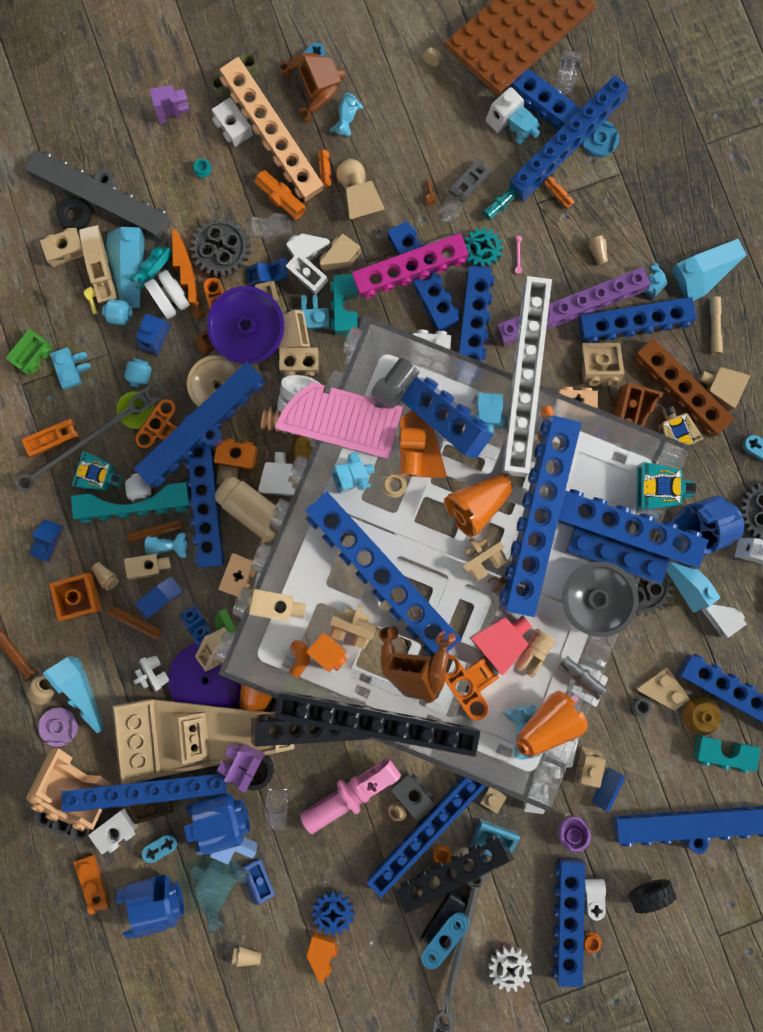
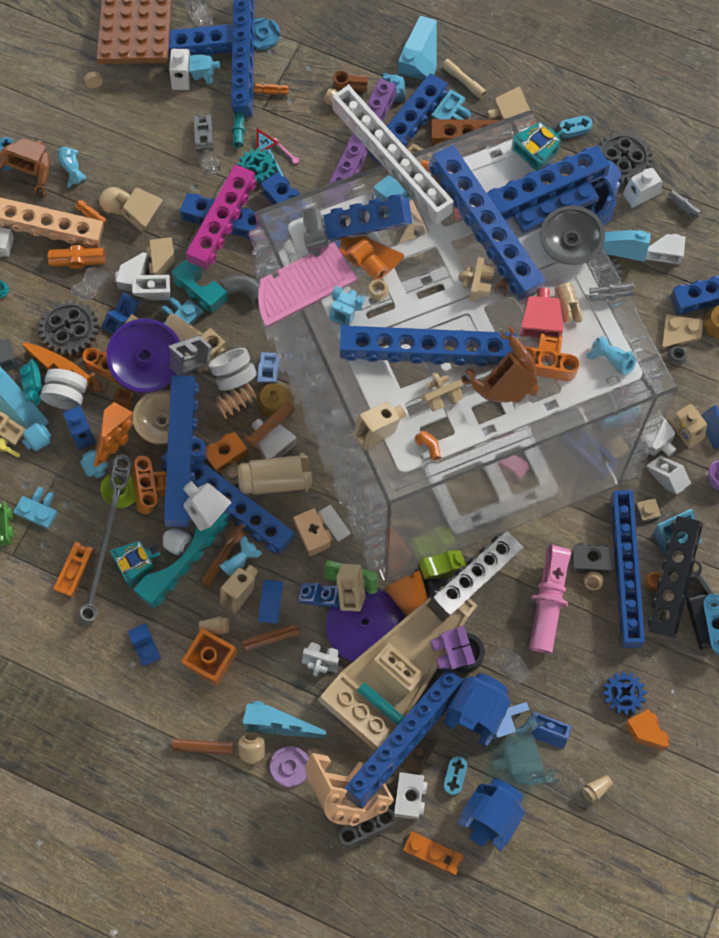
camera: 45 degrees left, 15 degrees down
black brick [274,691,481,757] -> none
orange brick [306,632,348,672] -> none
dark orange hand [424,179,436,206] -> none
orange cone [444,474,513,537] -> none
orange cone [516,691,588,757] -> none
none -> orange slope [94,402,133,467]
none -> flat silver window [169,335,212,376]
none -> white torso [183,481,231,531]
none -> dark orange plate [224,524,245,544]
none -> dark orange pin [245,401,295,449]
none -> piece [256,128,283,177]
none -> dark orange piece [333,71,368,92]
none -> teal axle [357,682,405,726]
none -> medium azure hinge [431,89,472,120]

